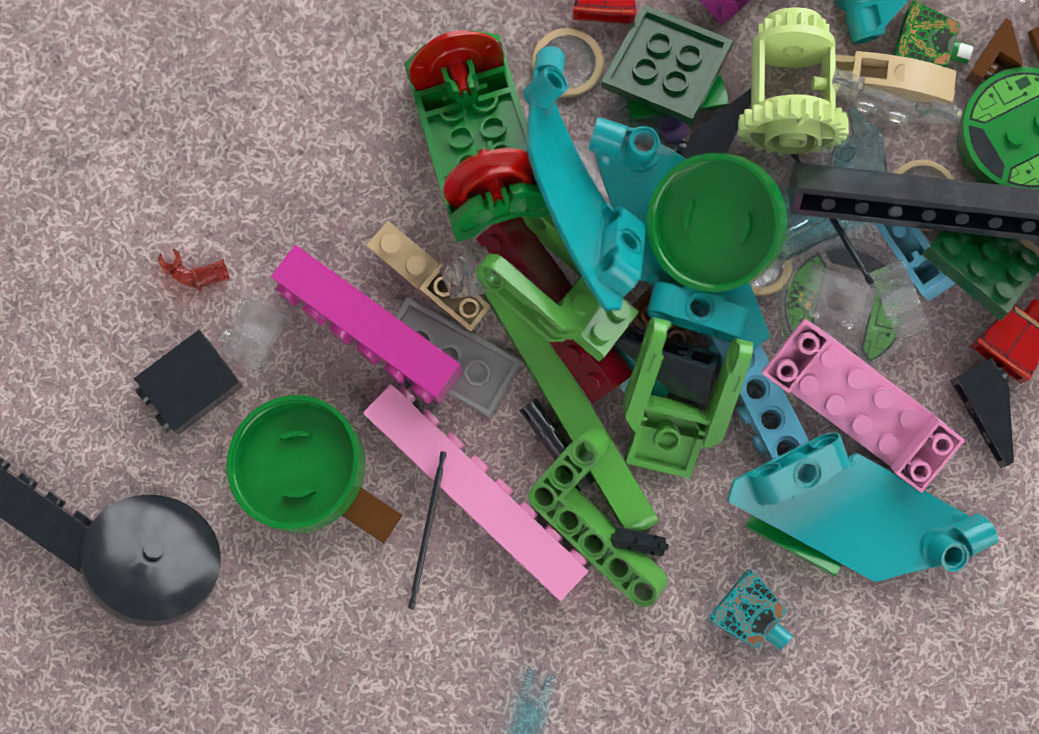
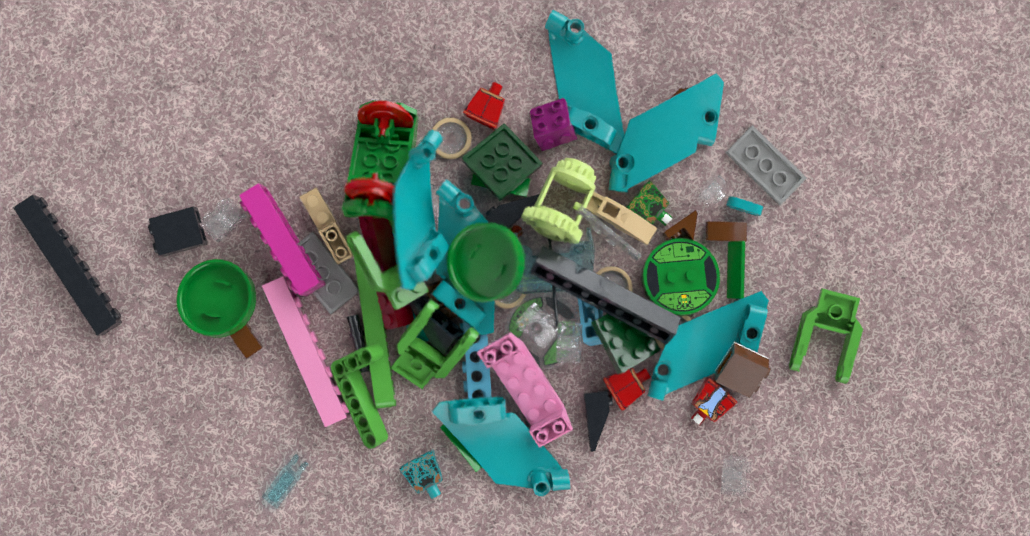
camera: 20 degrees right, 5 degrees up
black dish [80,495,221,626] -> none
clear red piece [158,248,230,292] -> none
black piece [408,451,447,609] -> none
clear brick [440,245,498,299] -> none
black axle [611,527,669,557] -> none
medium lavender hinge [659,116,689,144] -> none

